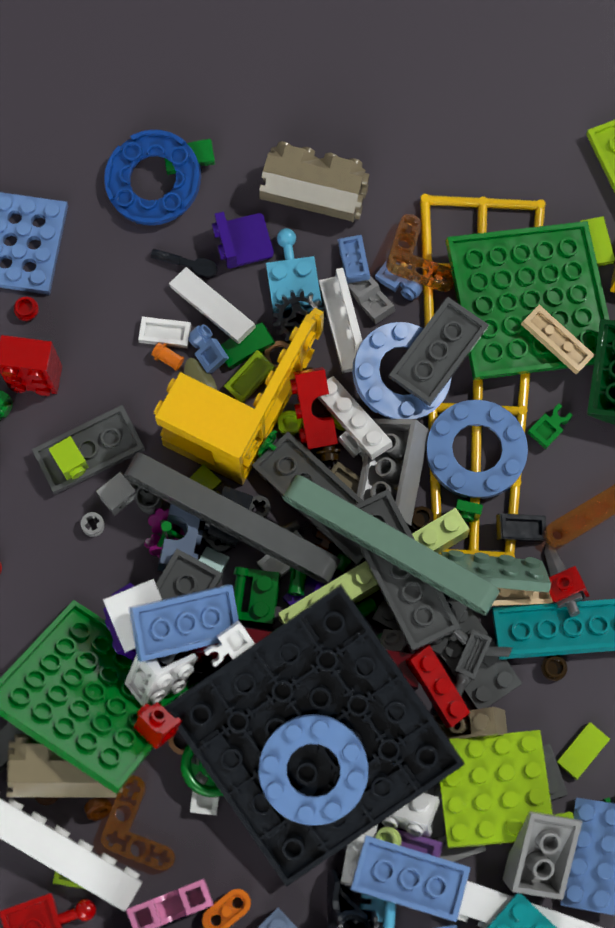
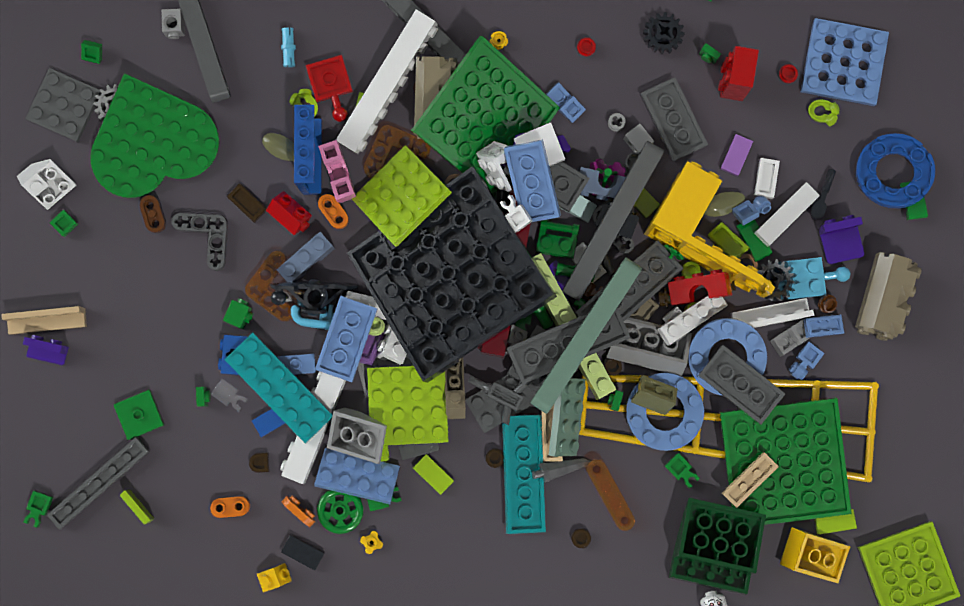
camera: 95 degrees right, 10 degrees up
lime brick [49,436,89,480] -> none
reddish brown tile [84,798,112,820] -> none
red brick [134,702,182,749] -> none
orange pin [151,343,185,371] -> none
medium blue plate [259,714,368,825] -> none
clear orange beam [386,214,454,292] -> none
red plate [406,645,470,728] -> none
black tile [496,513,547,542] -> none
red bracket [549,566,590,603] -> none
none -> lime plate [351,145,452,247]
none -> medium blue slope [546,82,586,123]
none -> olive panel [631,375,678,415]
none -> medium lavender tile [720,134,753,177]
none -> lime piece [808,100,840,126]
none -> reddish brown plate [818,294,837,313]

